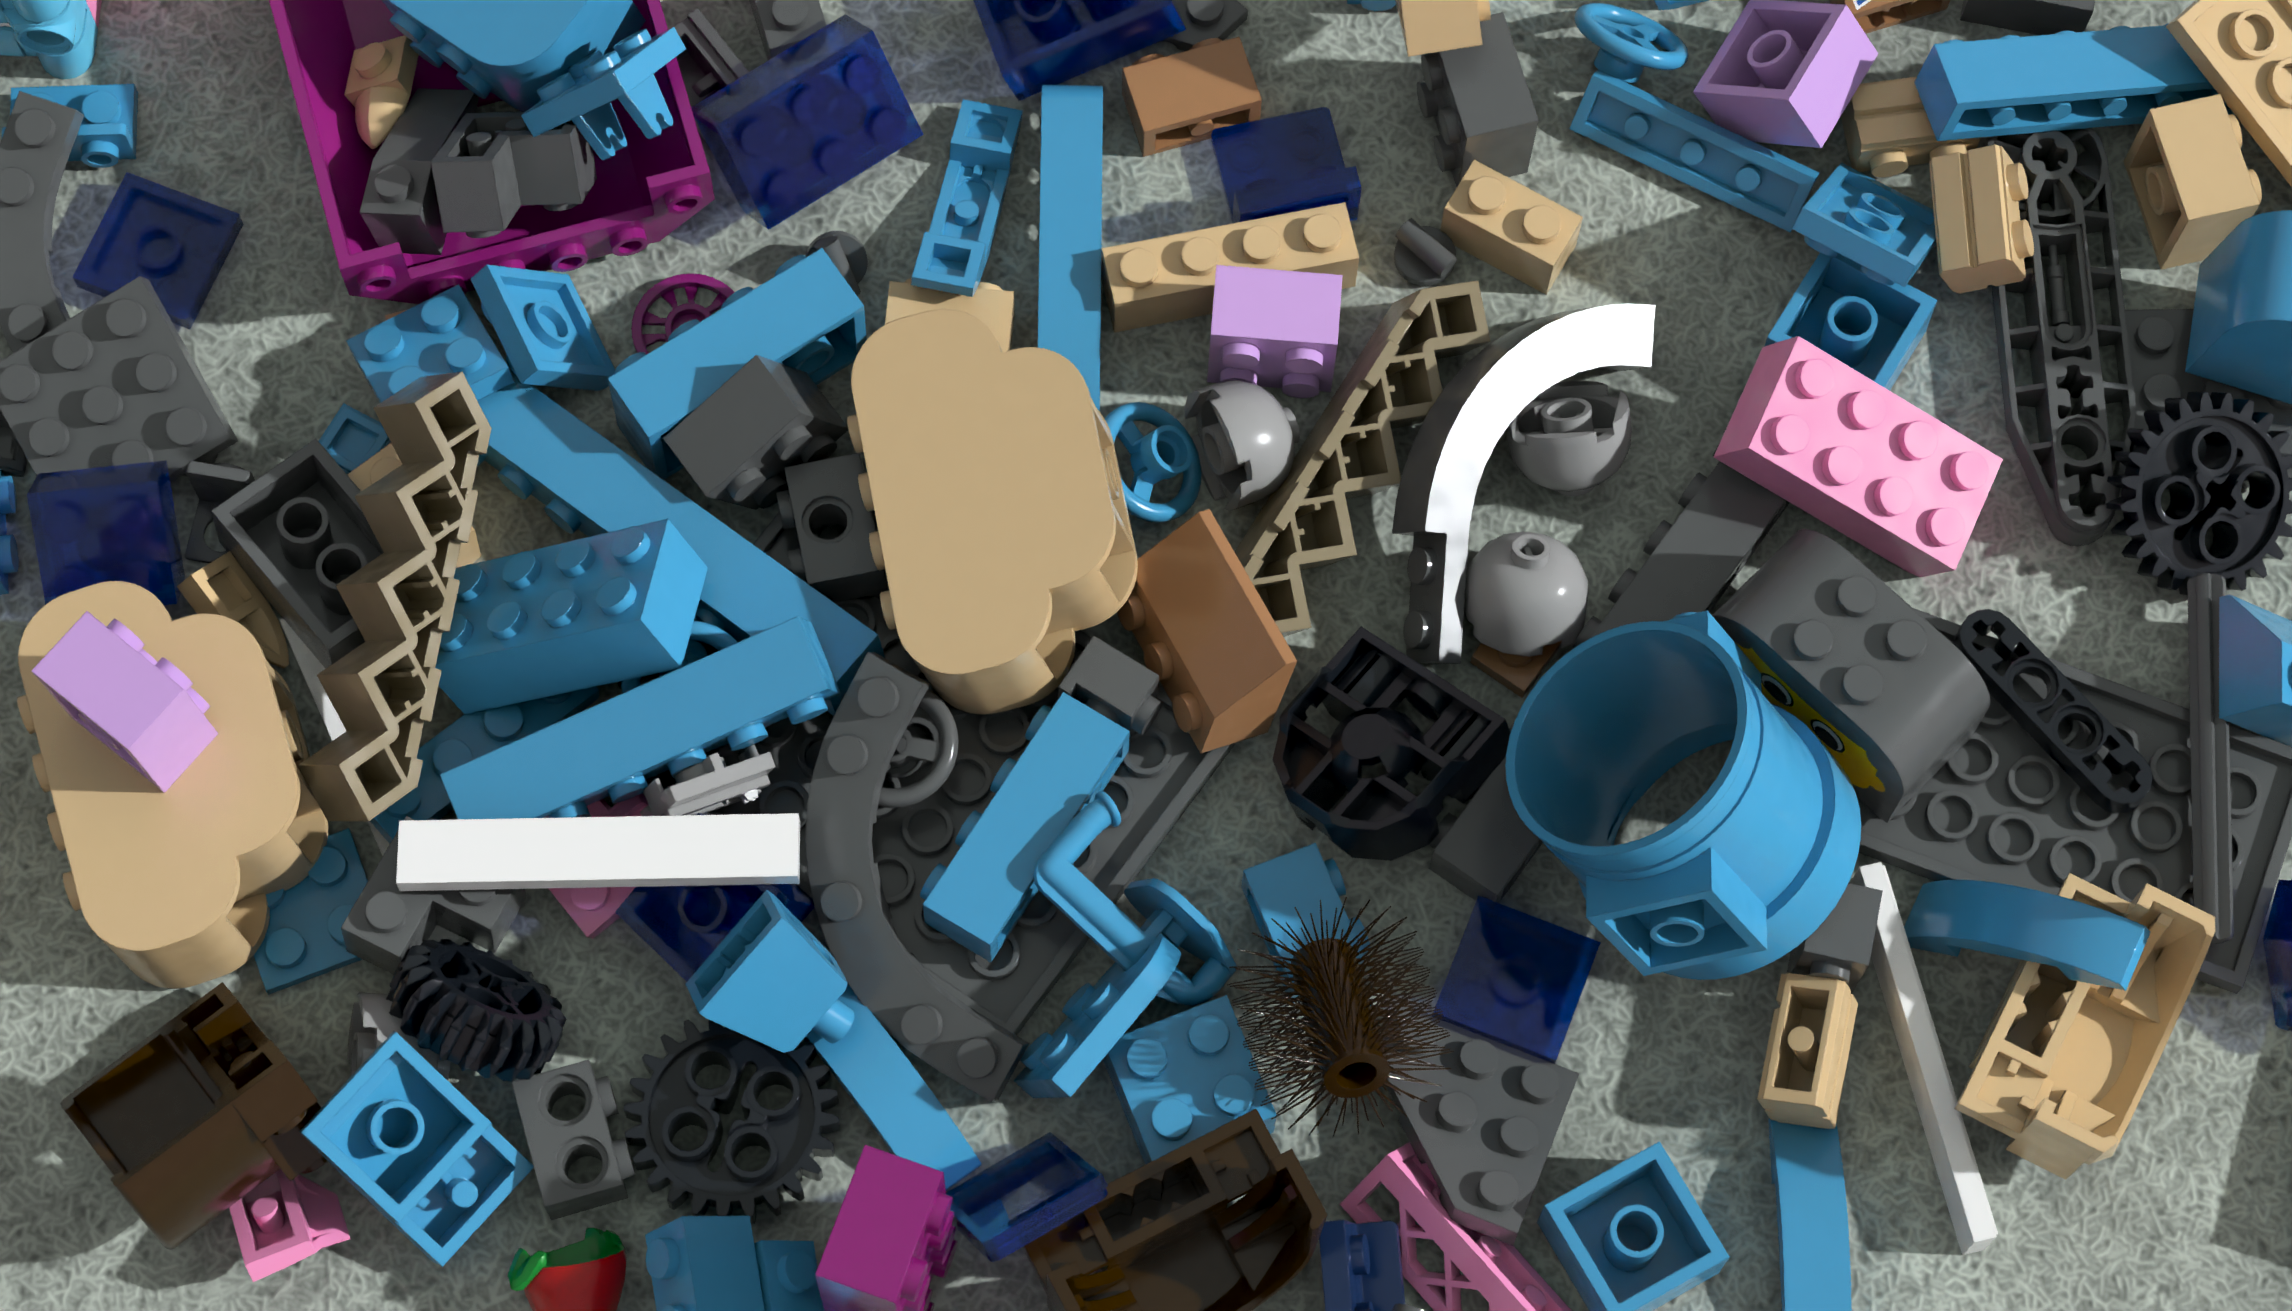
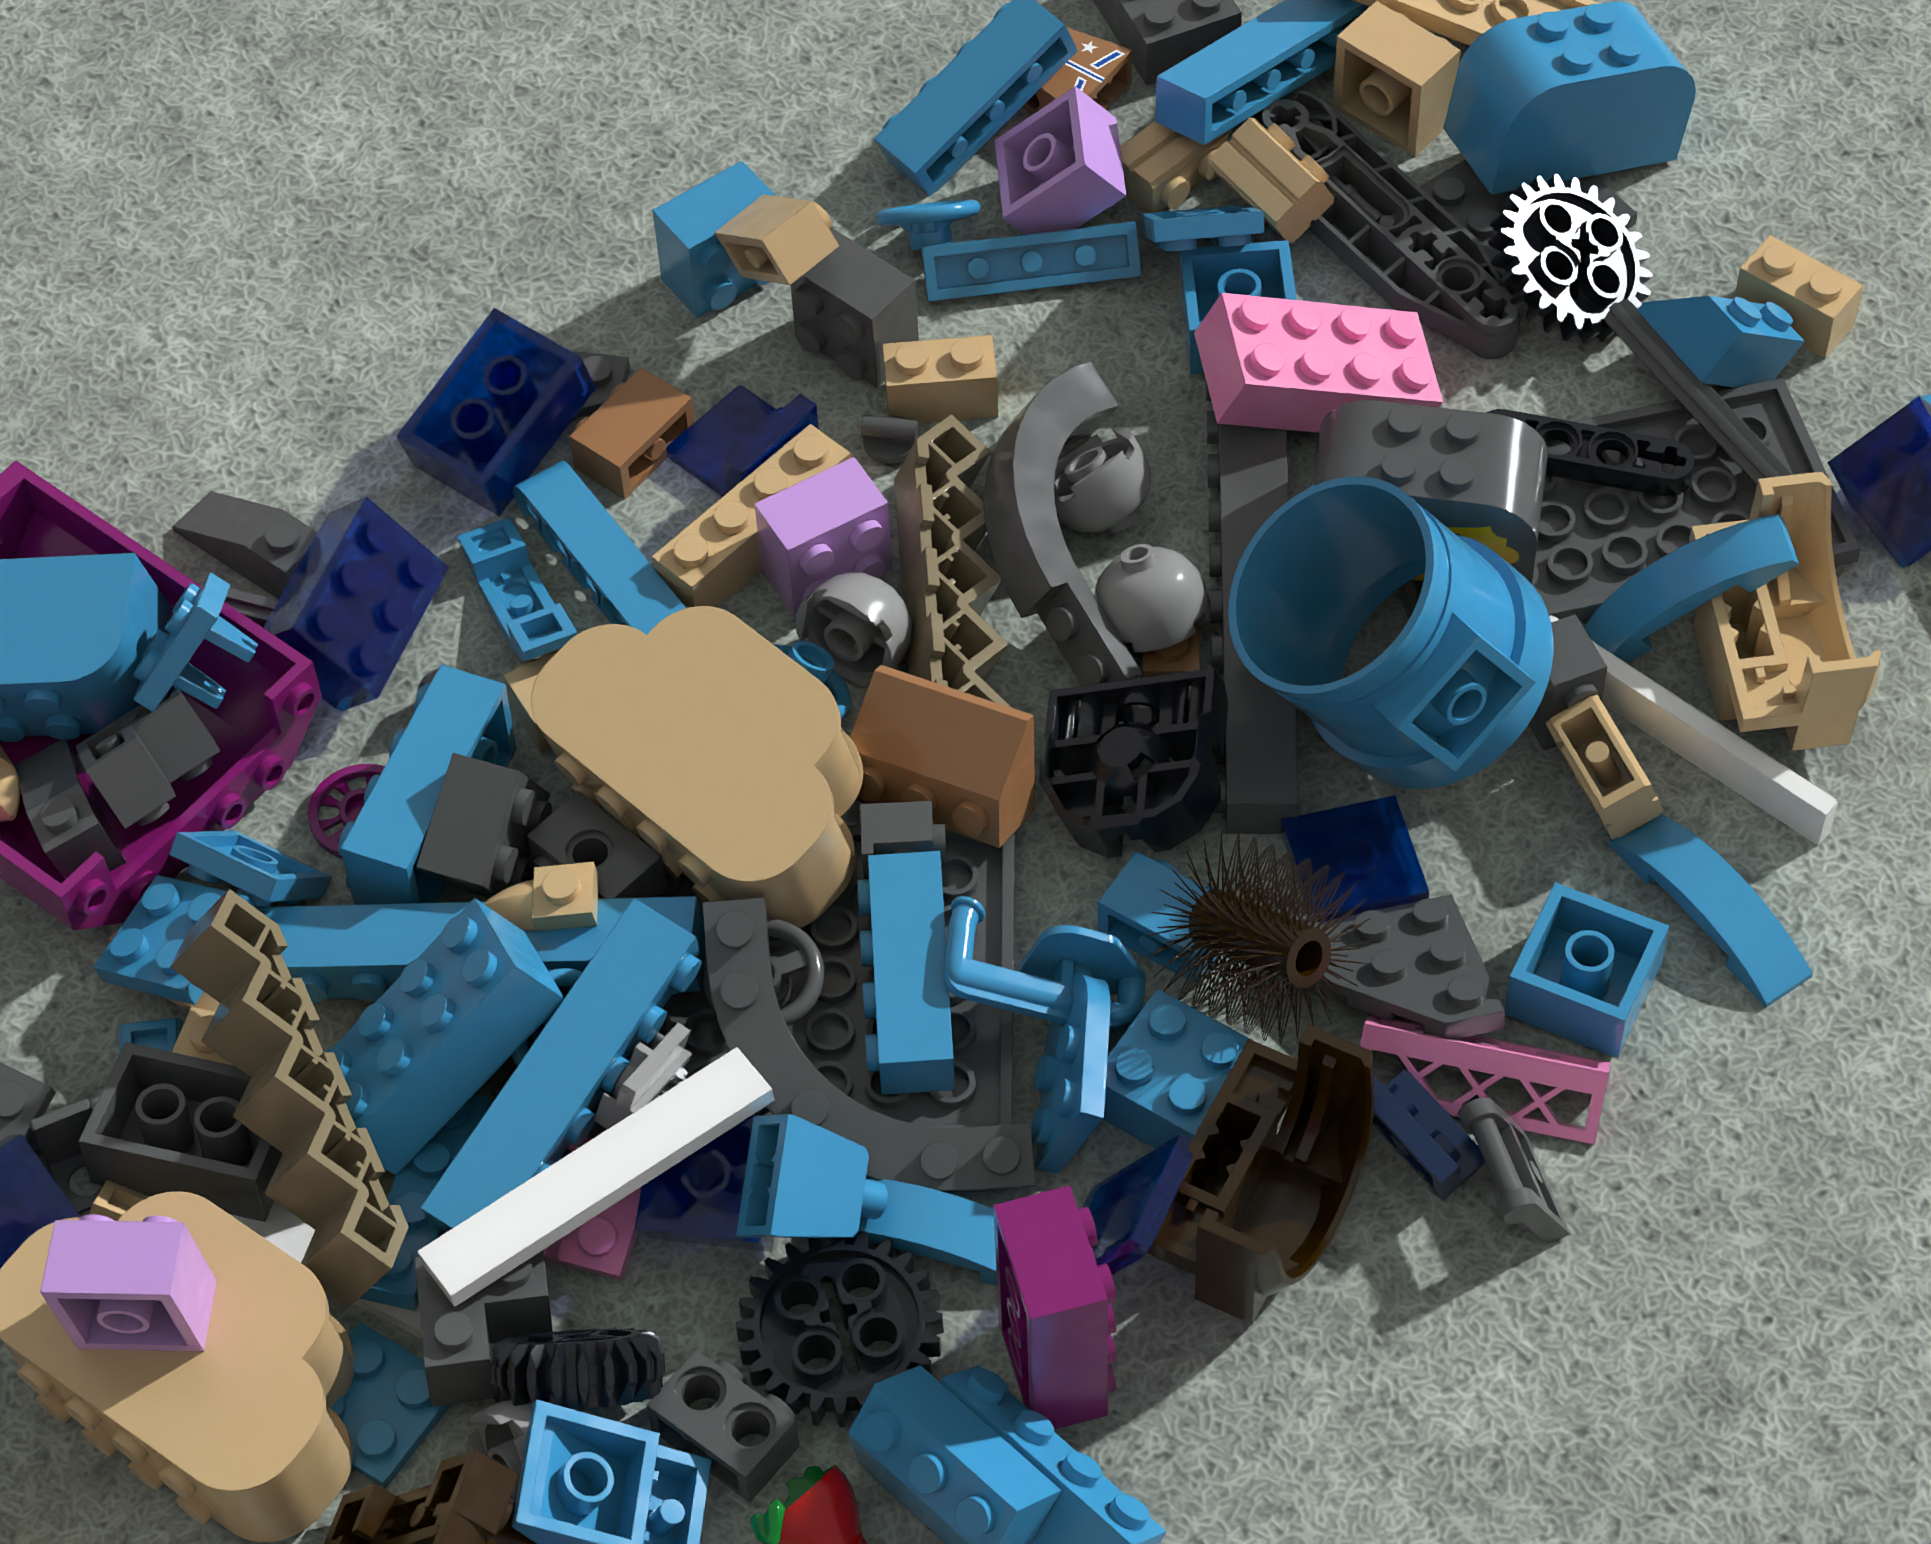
camera: 30 degrees left, 15 degrees down
none -> tan plate [483,862,599,931]

